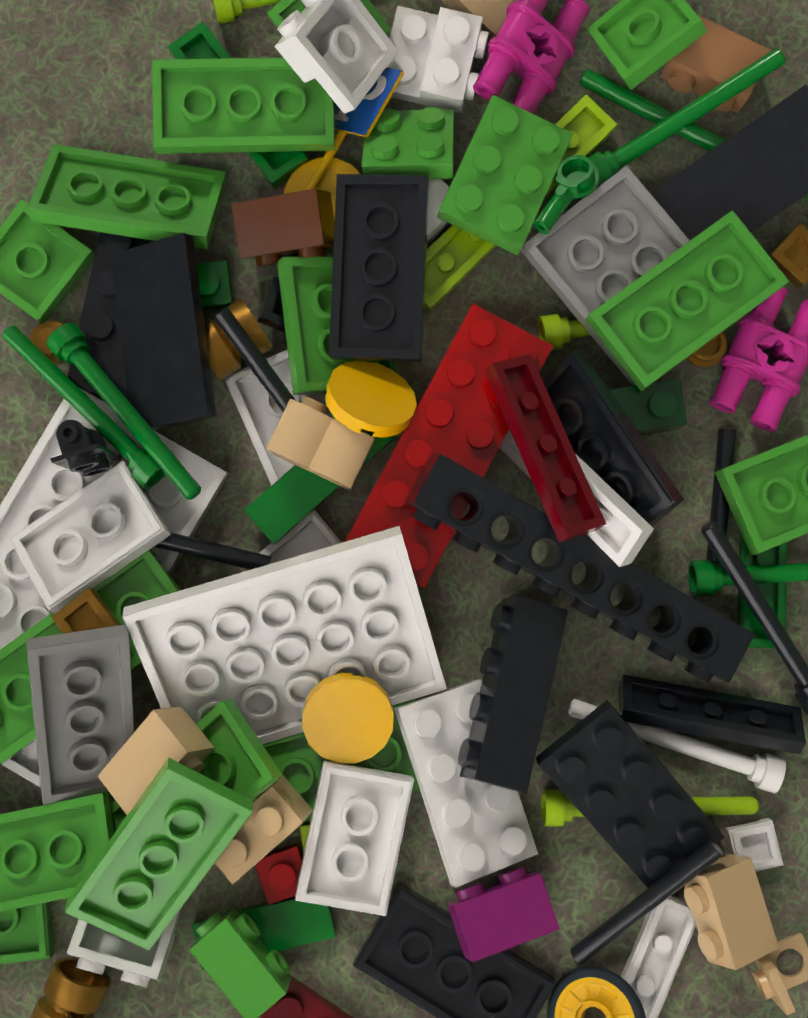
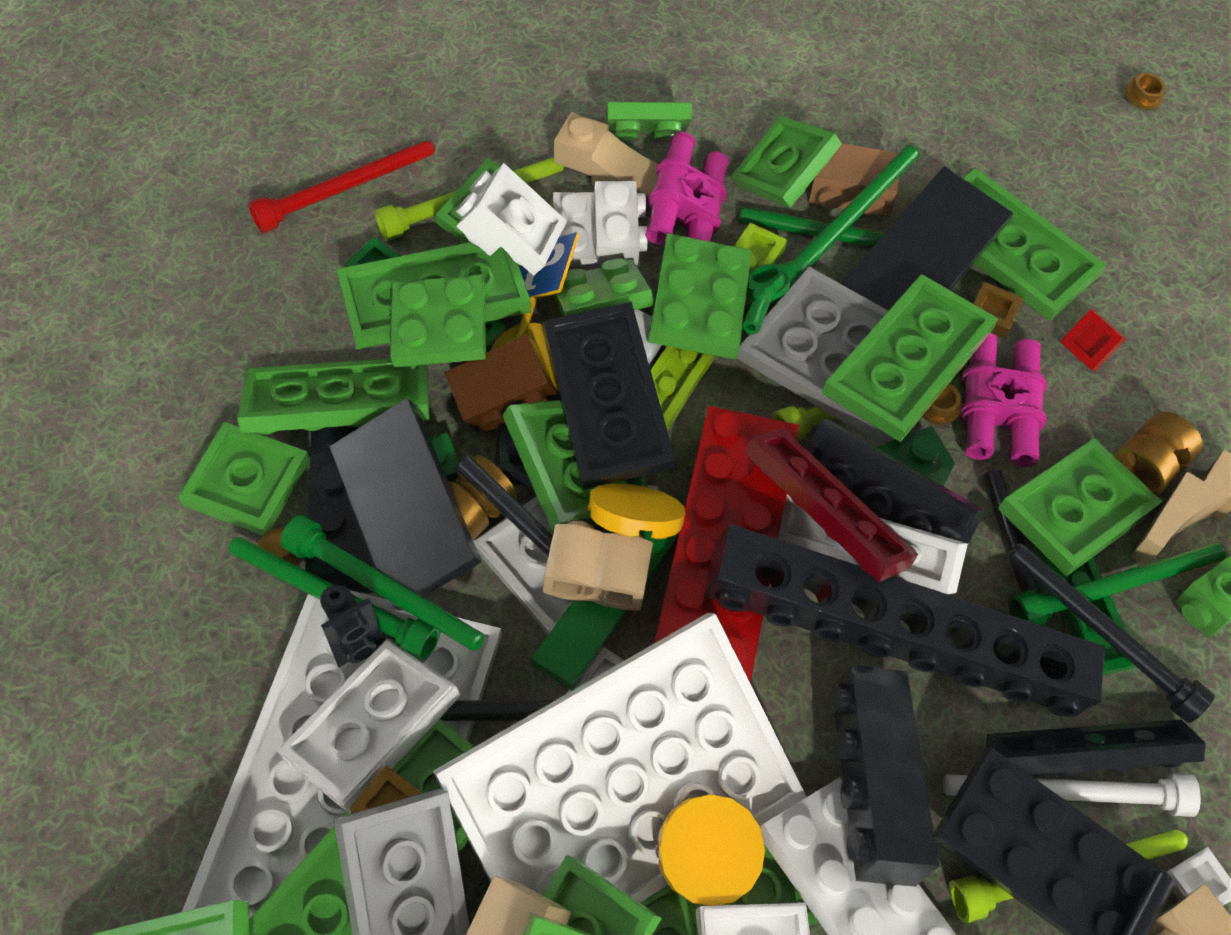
camera: 20 degrees left, 25 degrees down
none -> bright green plate [390,275,486,367]

